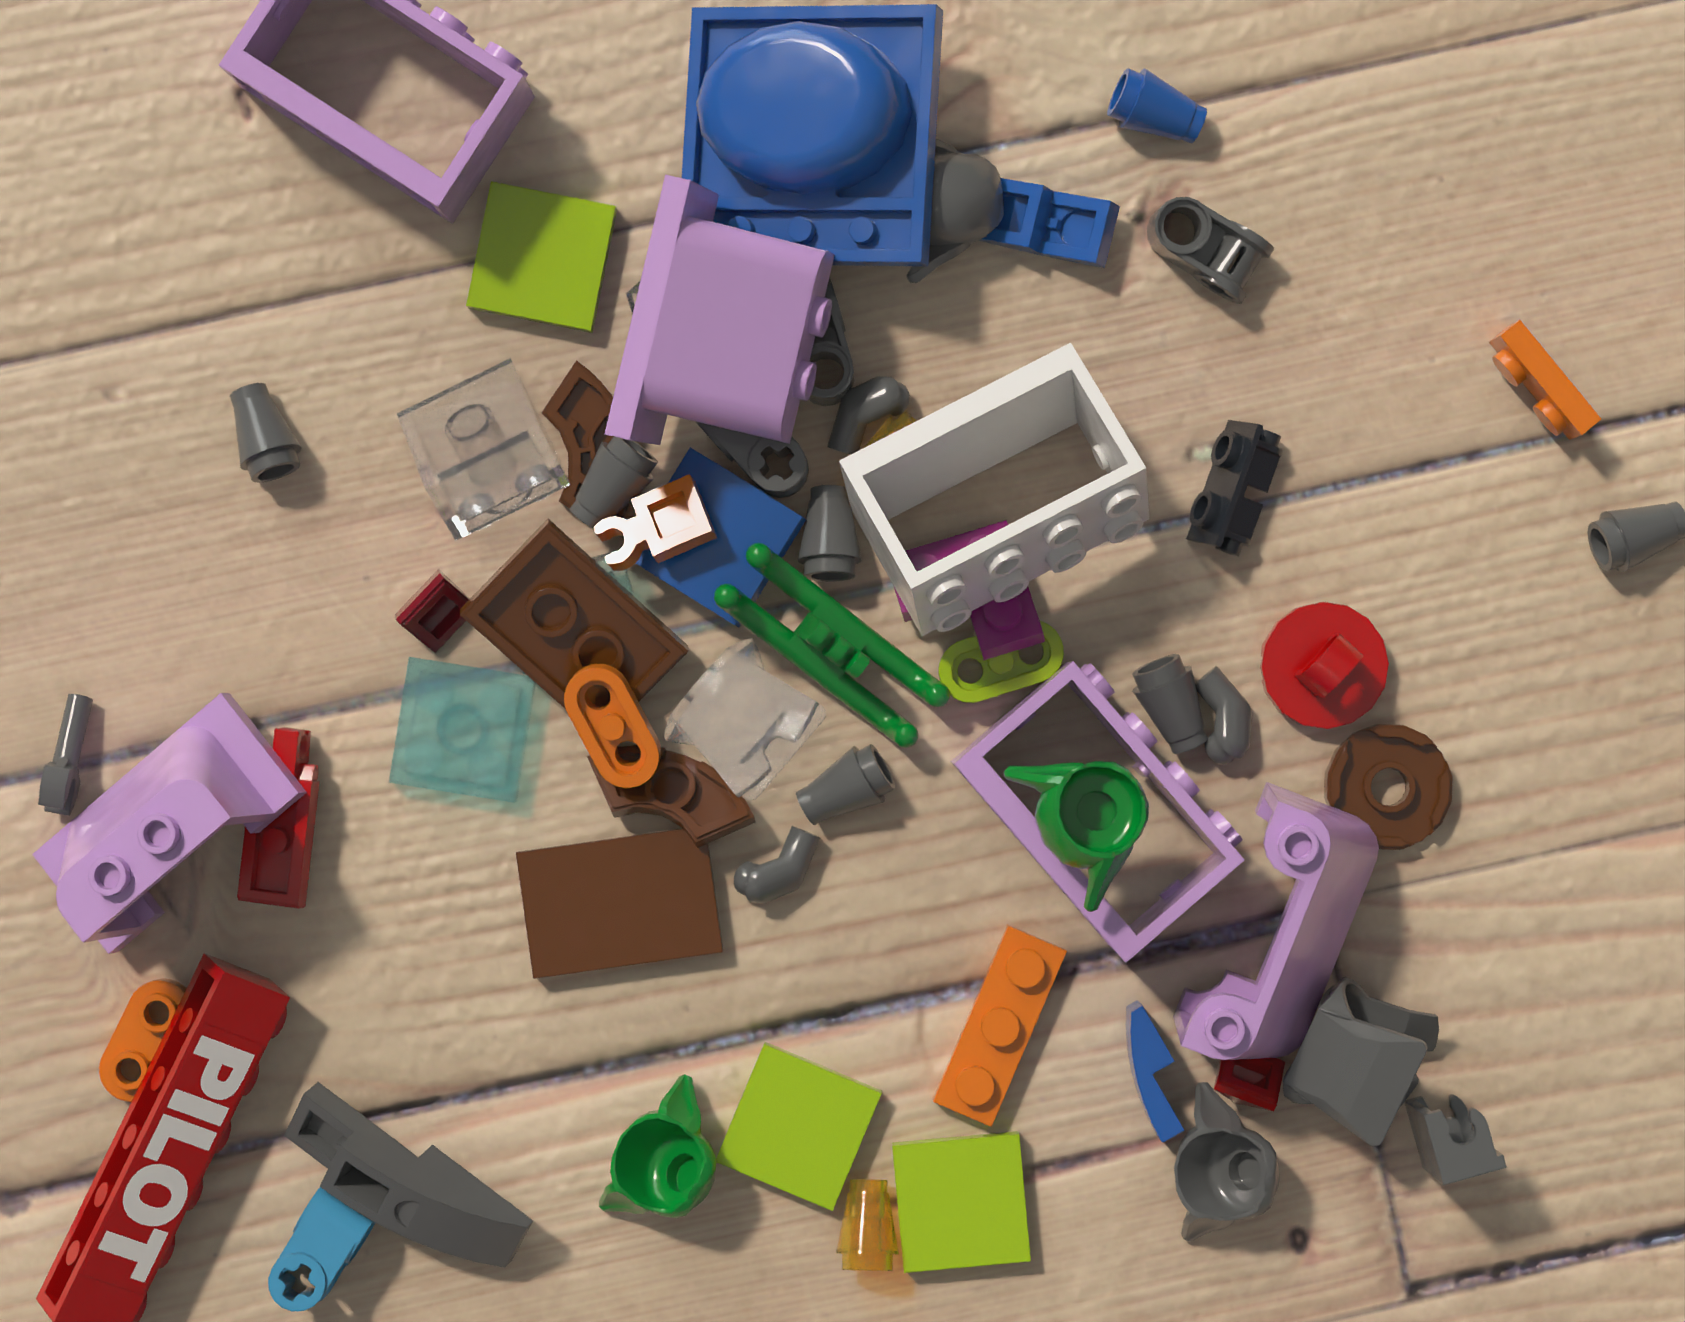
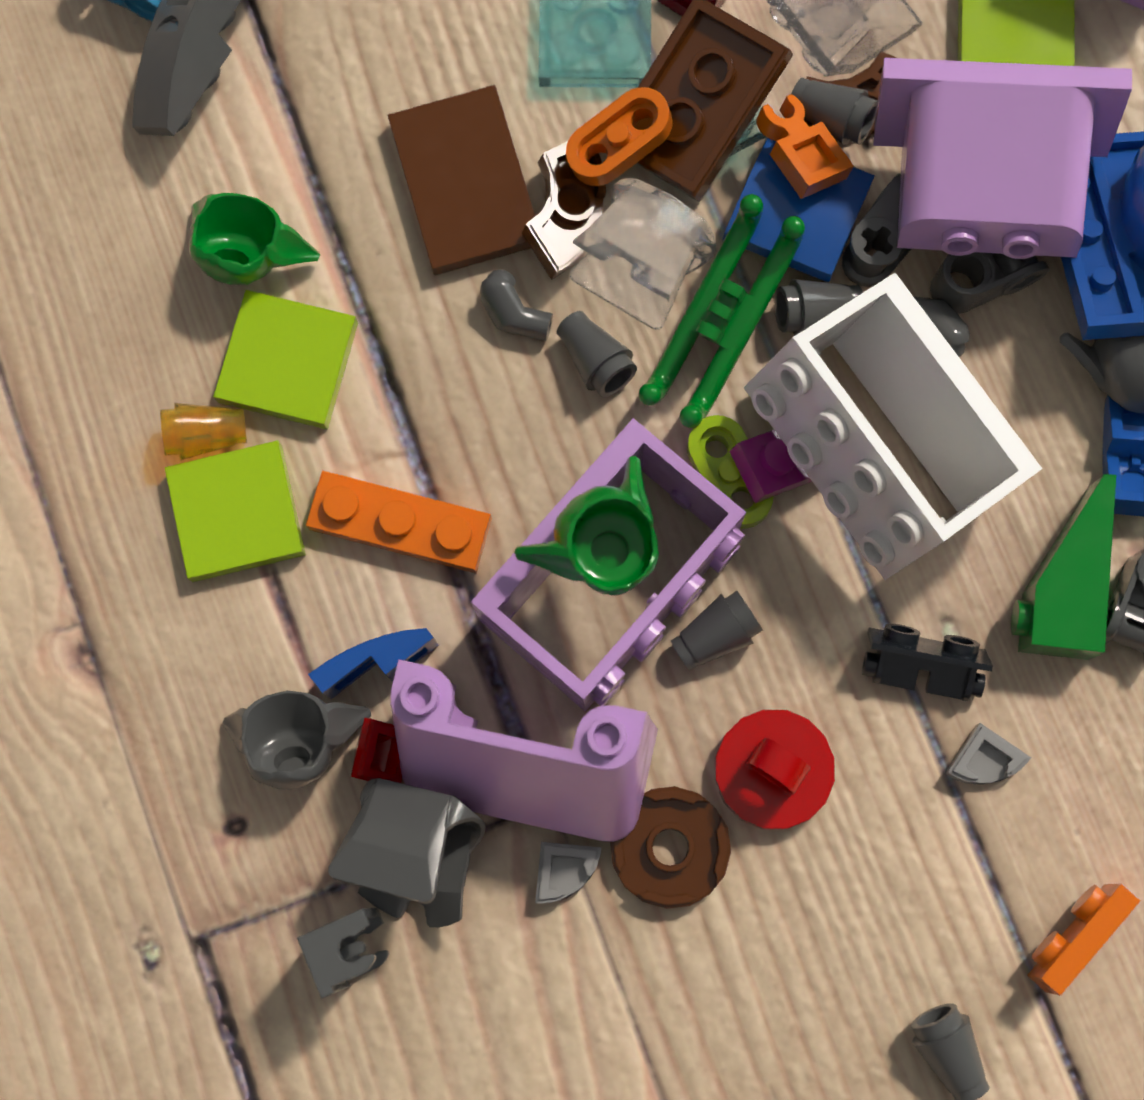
camera: 90 degrees right, 10 degrees down
dark grey arm [1195,666,1252,765] -> none
none -> light grey tile [535,842,601,903]
none -> light grey tile [944,723,1031,785]
none -> green slope [1011,474,1117,660]

